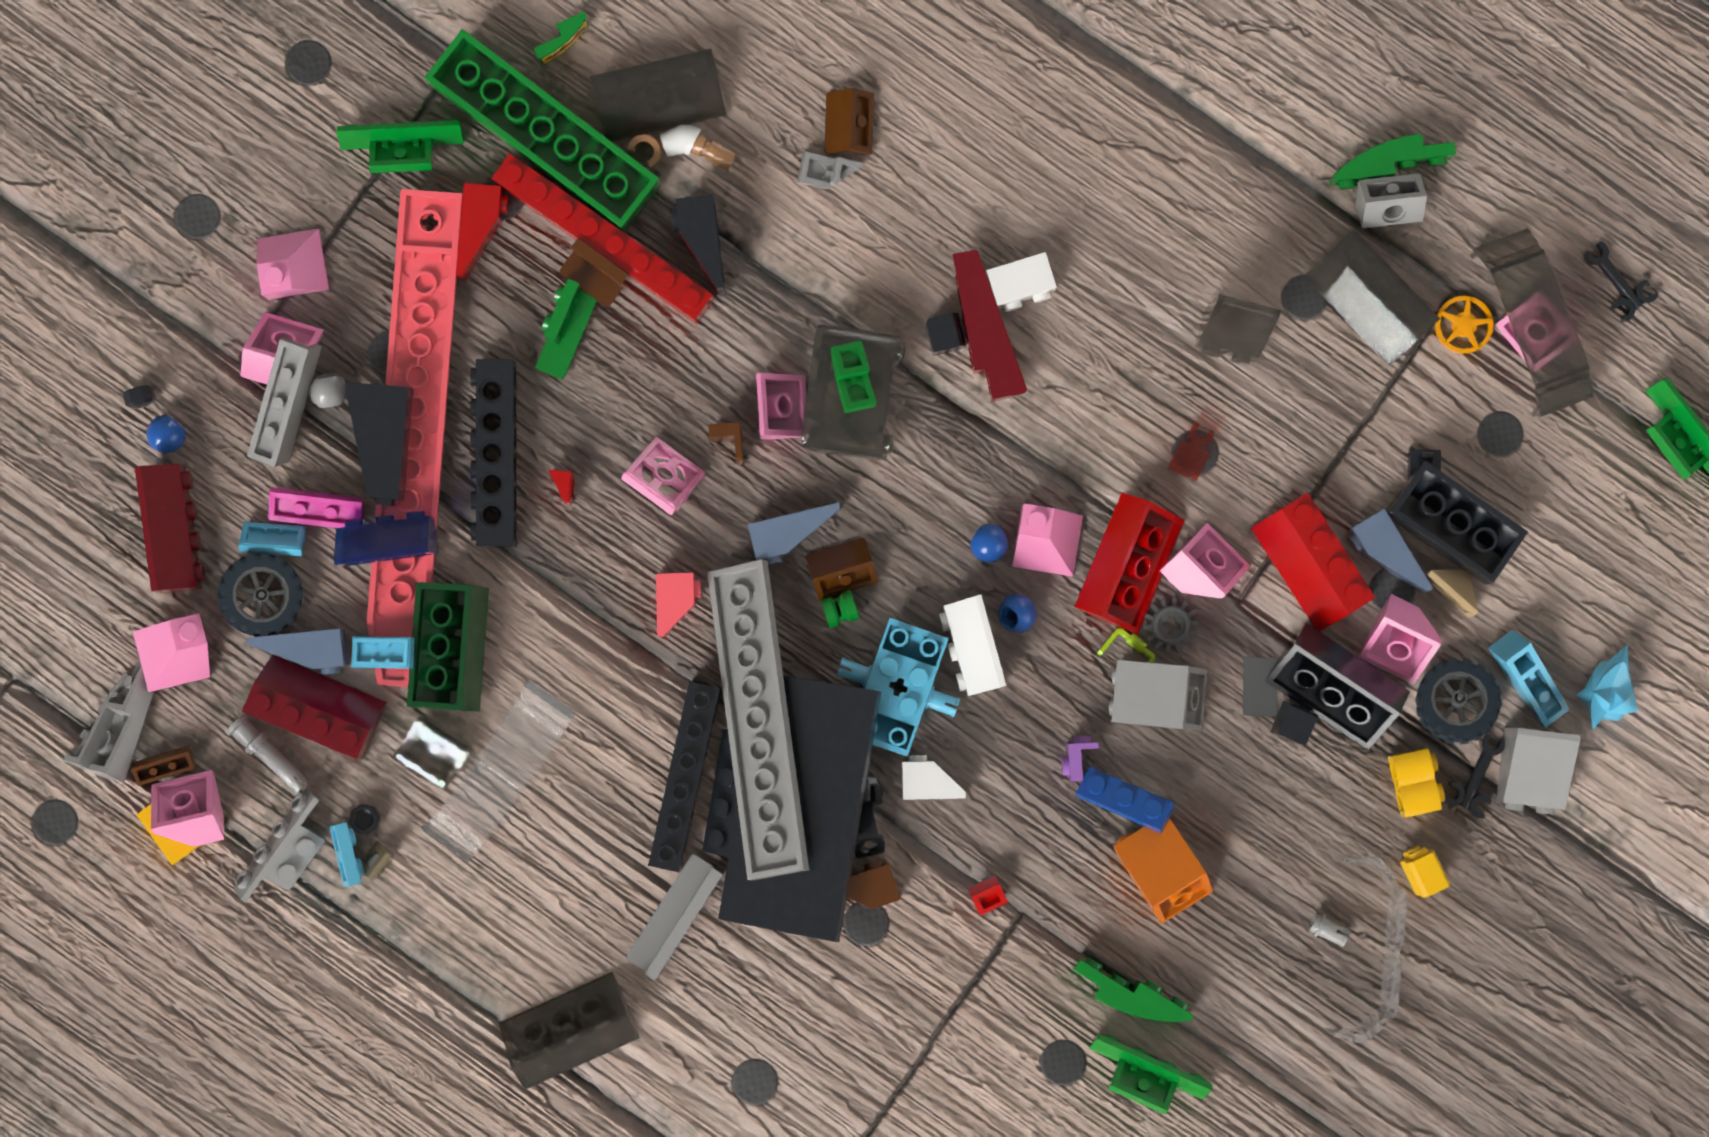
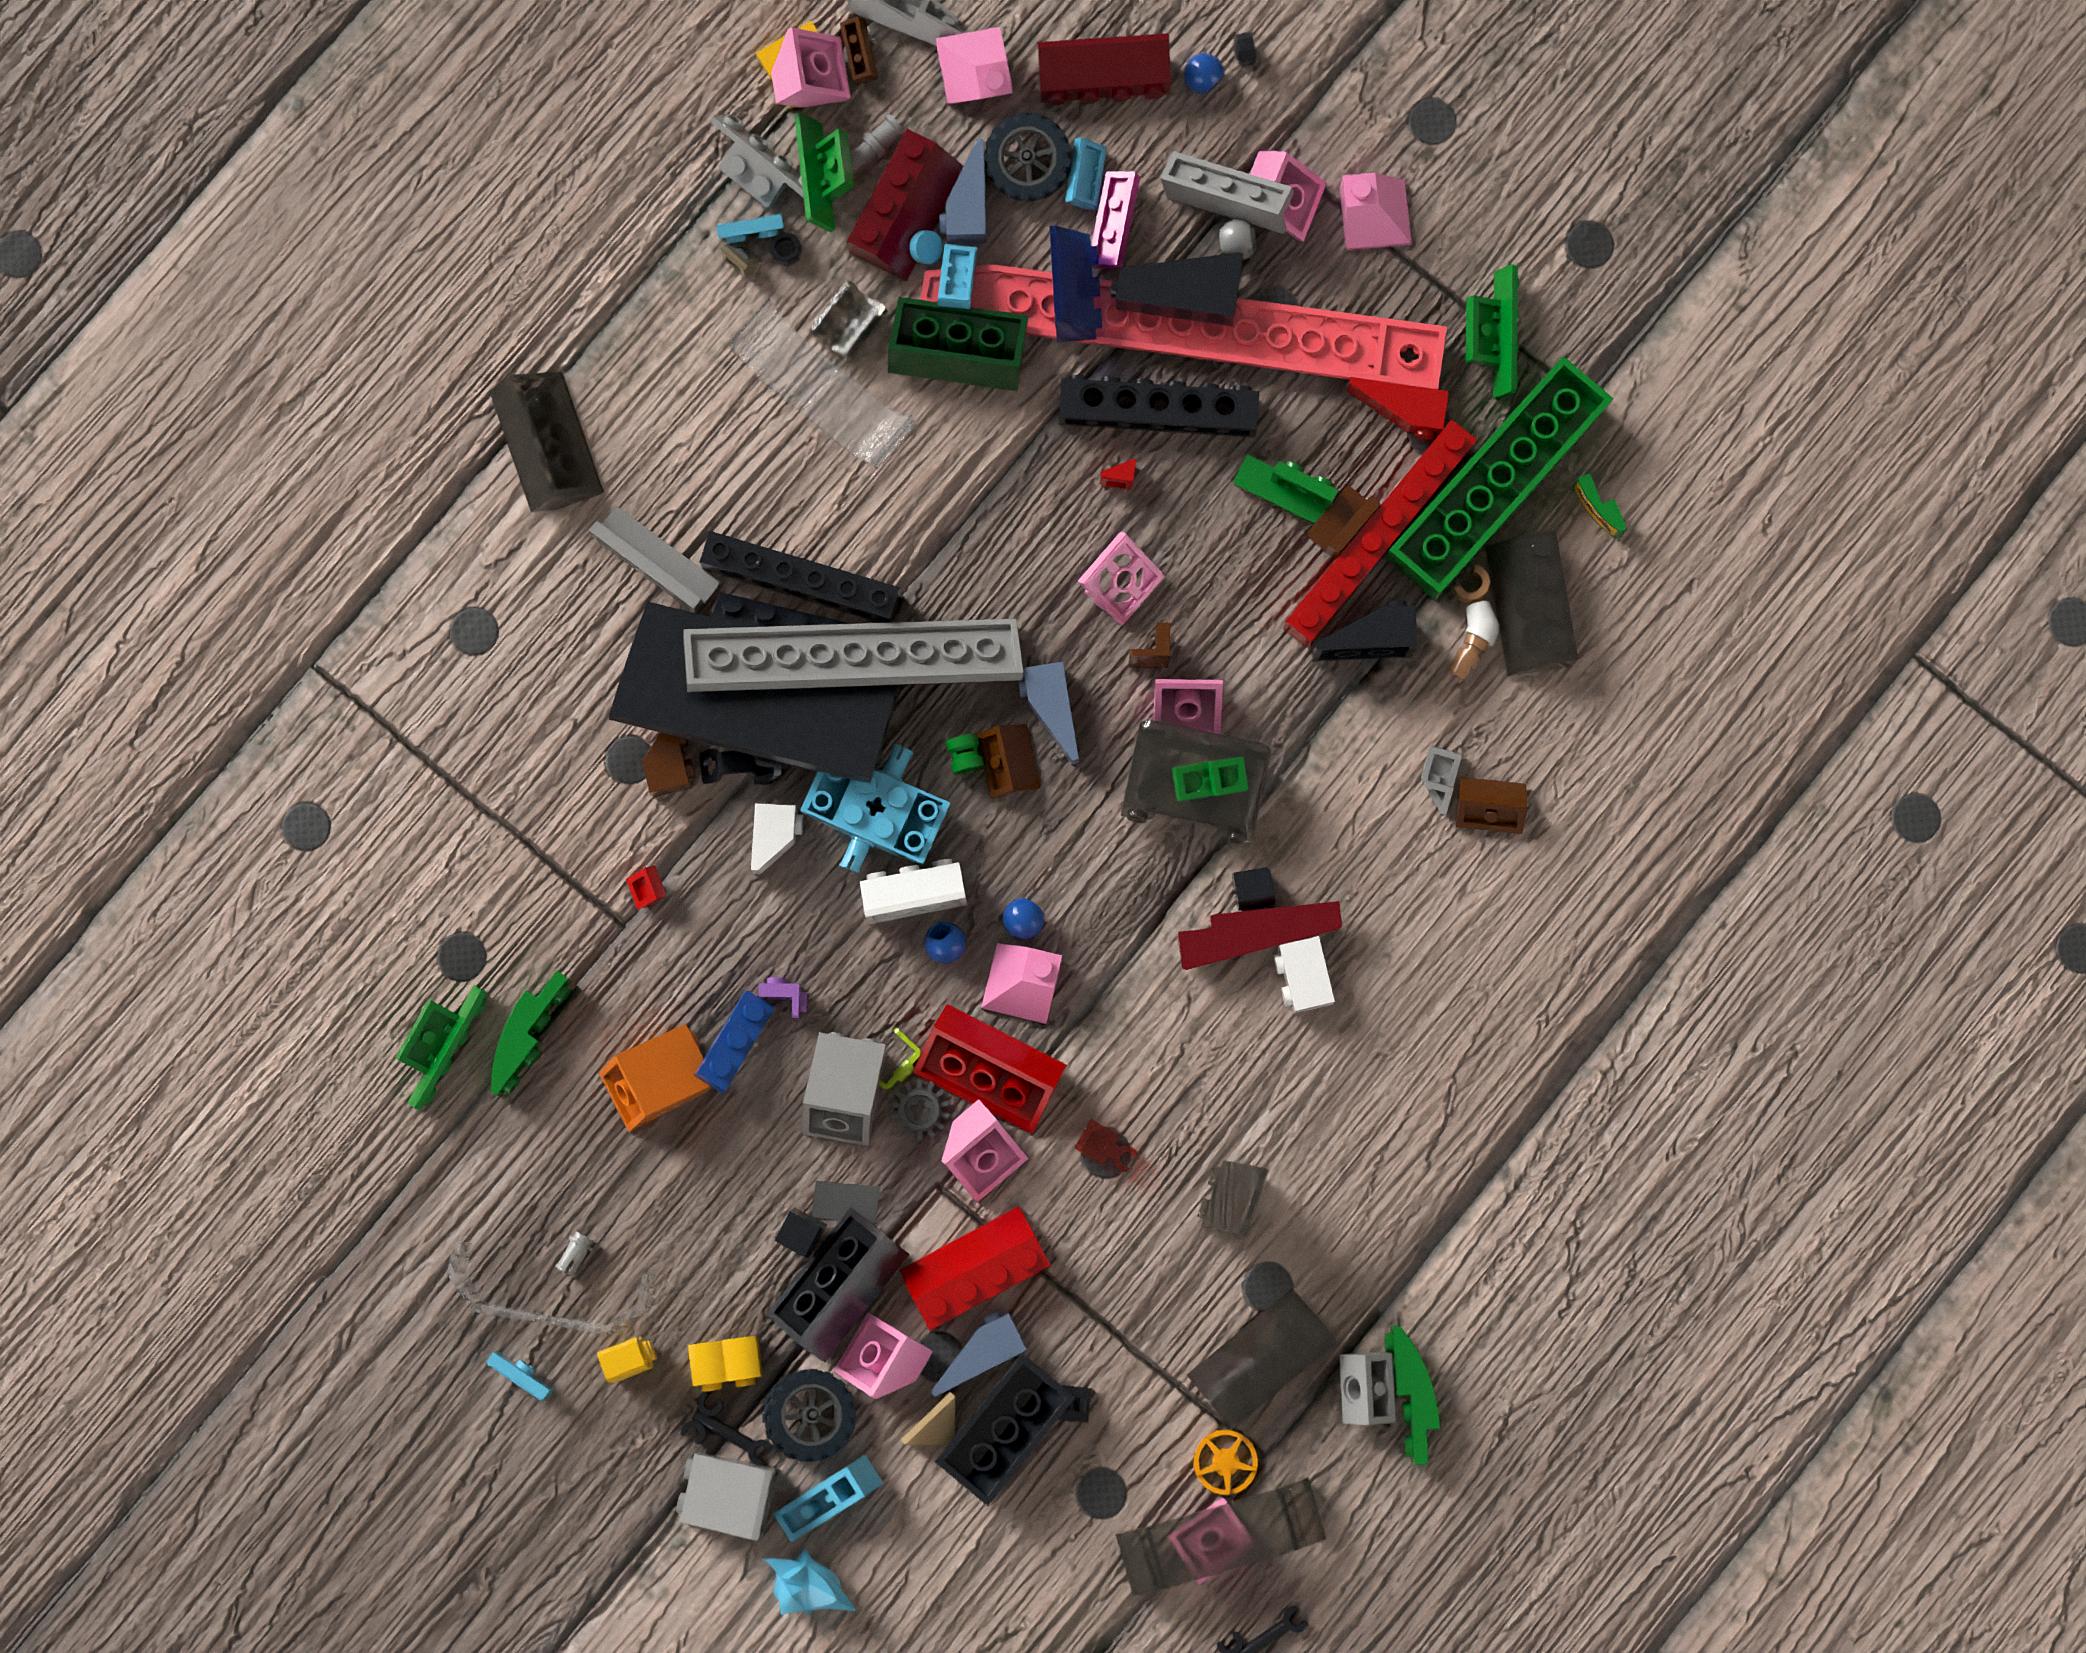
camera: 100 degrees right, 5 degrees down
coral slope [656,573,701,637] -> none
none -> medium azure plate [487,1351,554,1401]
none -> green bracket [794,112,854,232]
none -> medium azure tile [909,230,943,264]

